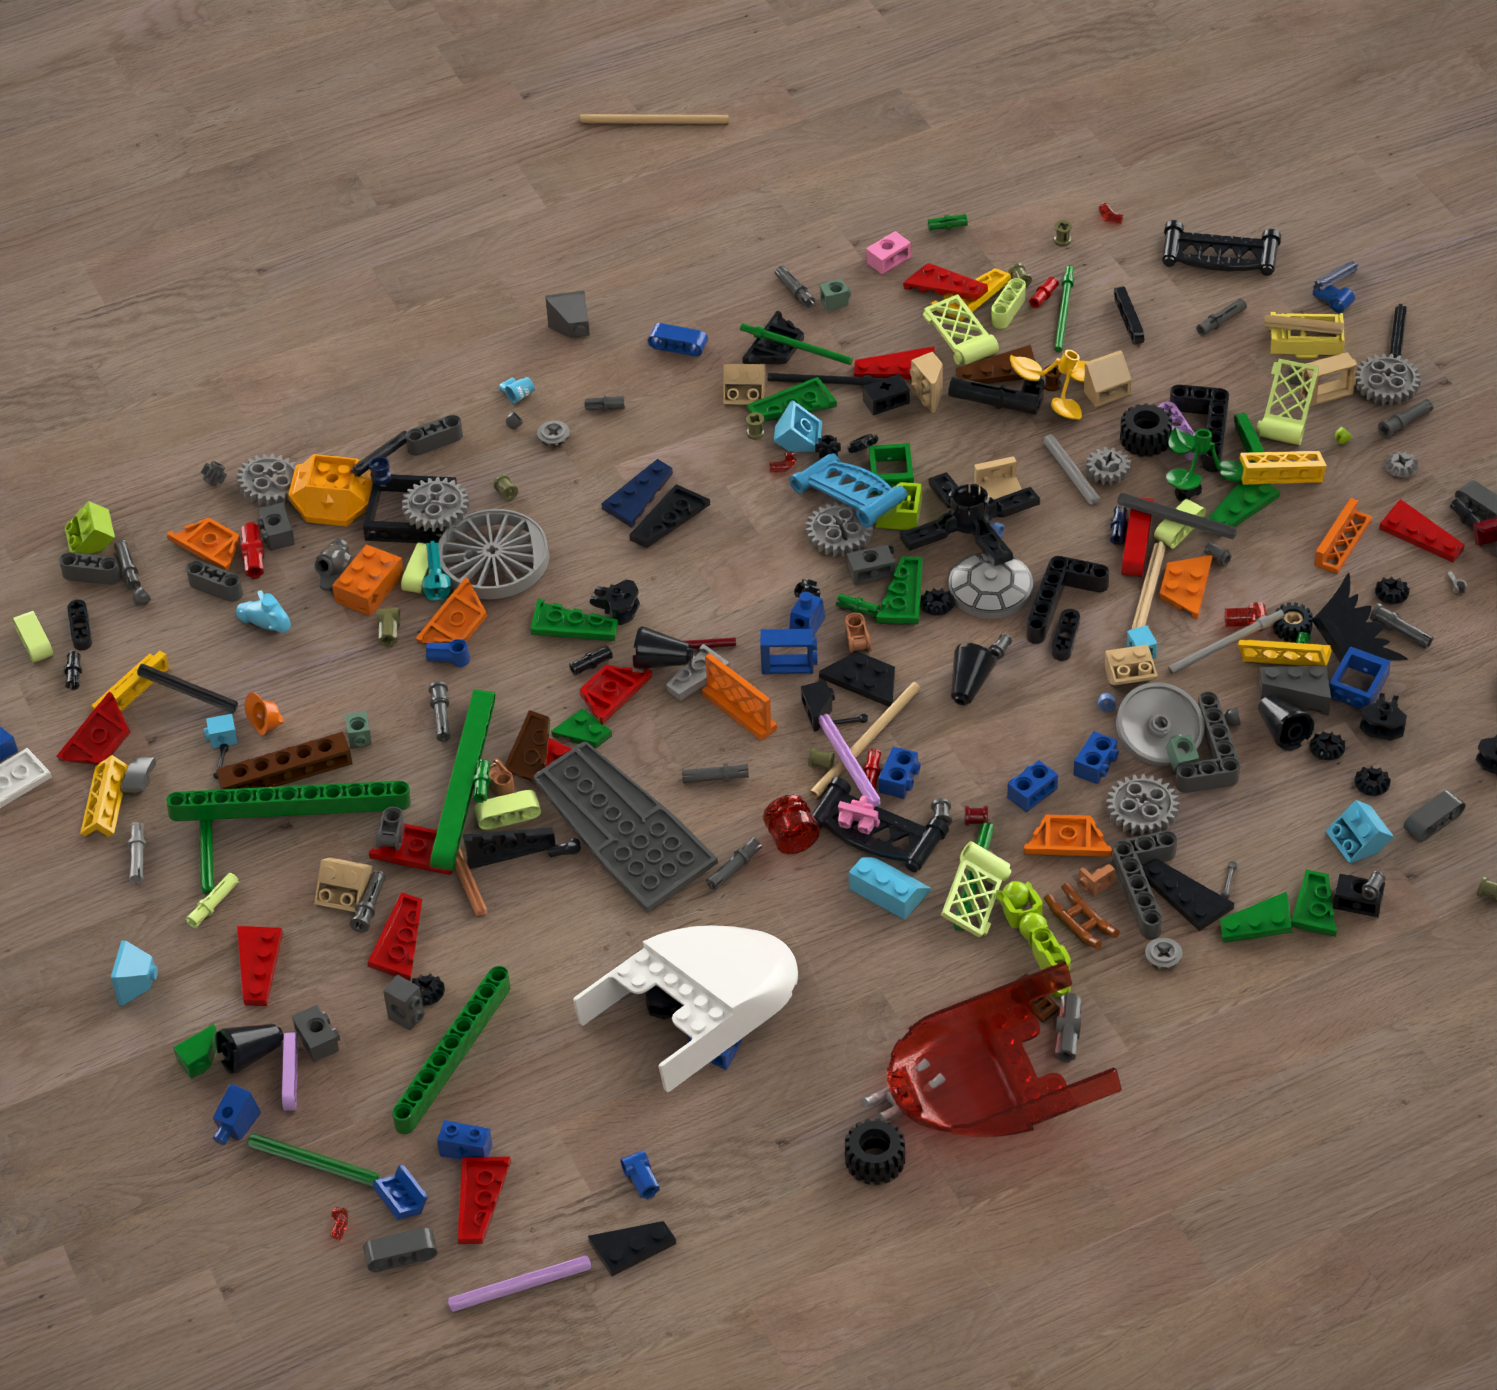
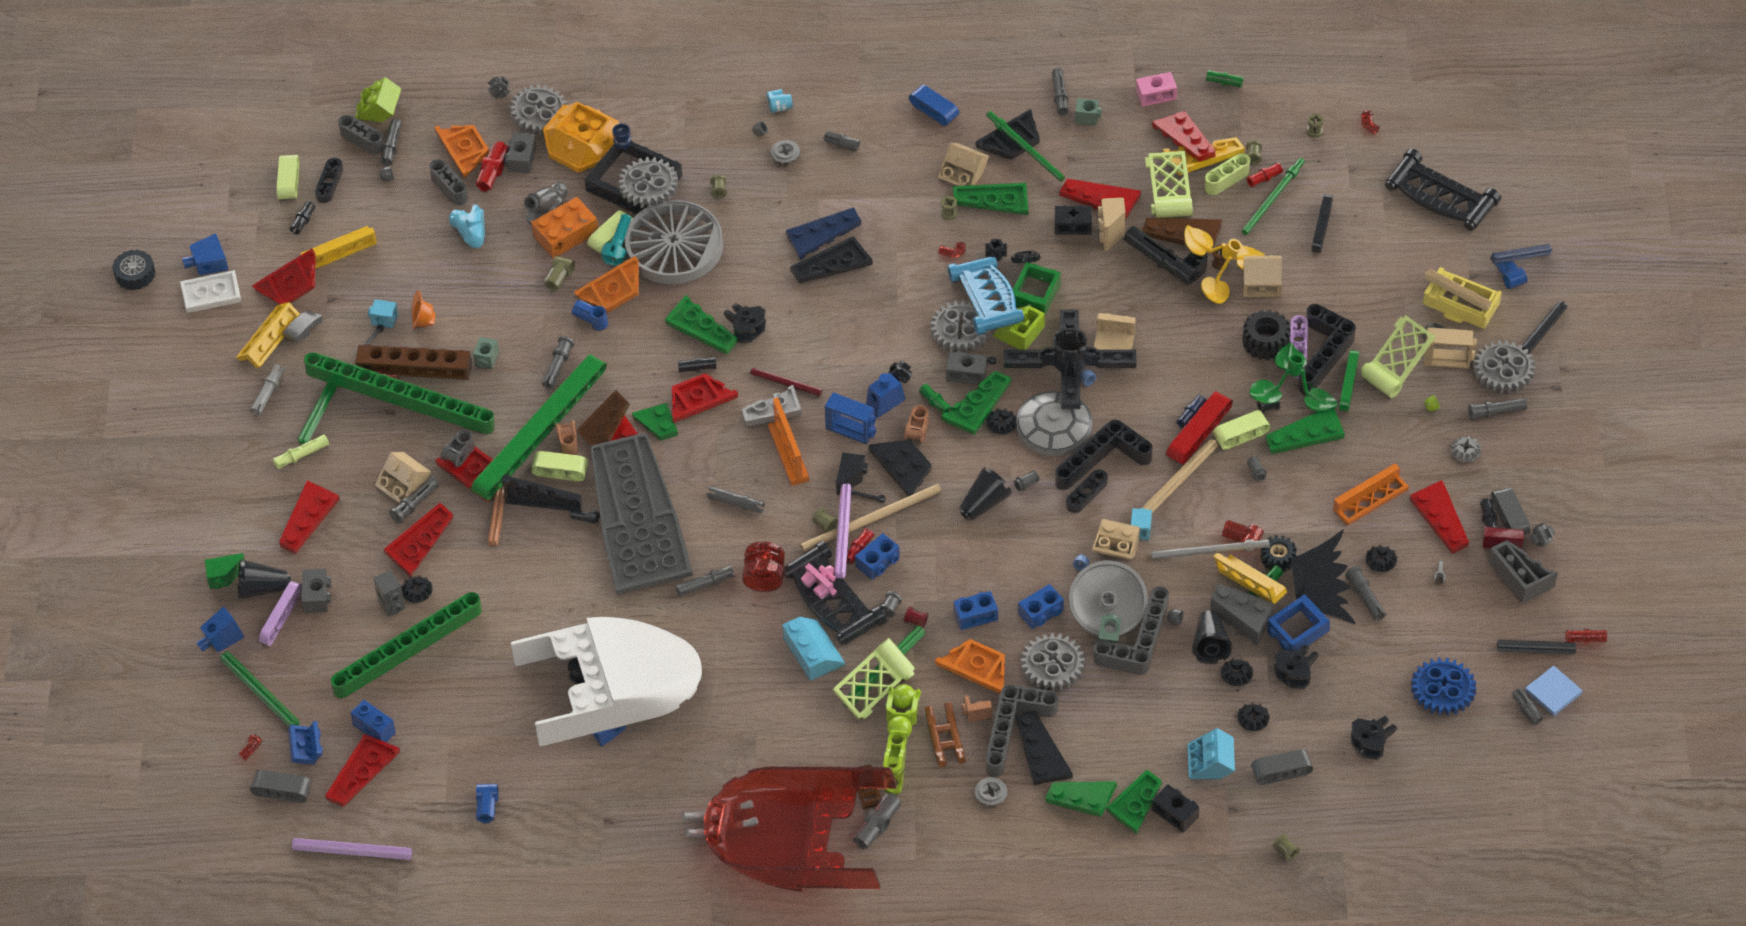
camera: 25 degrees right, 5 degrees up
medium azure slope [111,940,158,1006] -> none
black axle [137,664,238,713] -> none
black axle [351,431,407,477] -> none
dark grey beam [406,415,463,456] -> none
green pin [473,759,491,803] -> none
dark grey slope [545,291,590,338] -> none
black wing [588,1221,676,1276] -> none
black cone [633,626,694,669] -> none
black bar [768,373,885,386] -> none
medium azure slope [774,401,822,452] -> none
black tyre [844,1118,905,1185] -> none
light grey axle [1043,434,1100,506] -> none
light grey gear [1086,447,1131,485] -> none
dark grey axle [1117,493,1237,539] -> none
orange wing [1159,555,1213,619] -> none
dark grey pin [1196,298,1247,336] -> none
dark grey hinge [1221,861,1237,898] -> none
yellow fence [1239,451,1326,485] -> none
dark grey pin [1361,871,1385,900] -> none

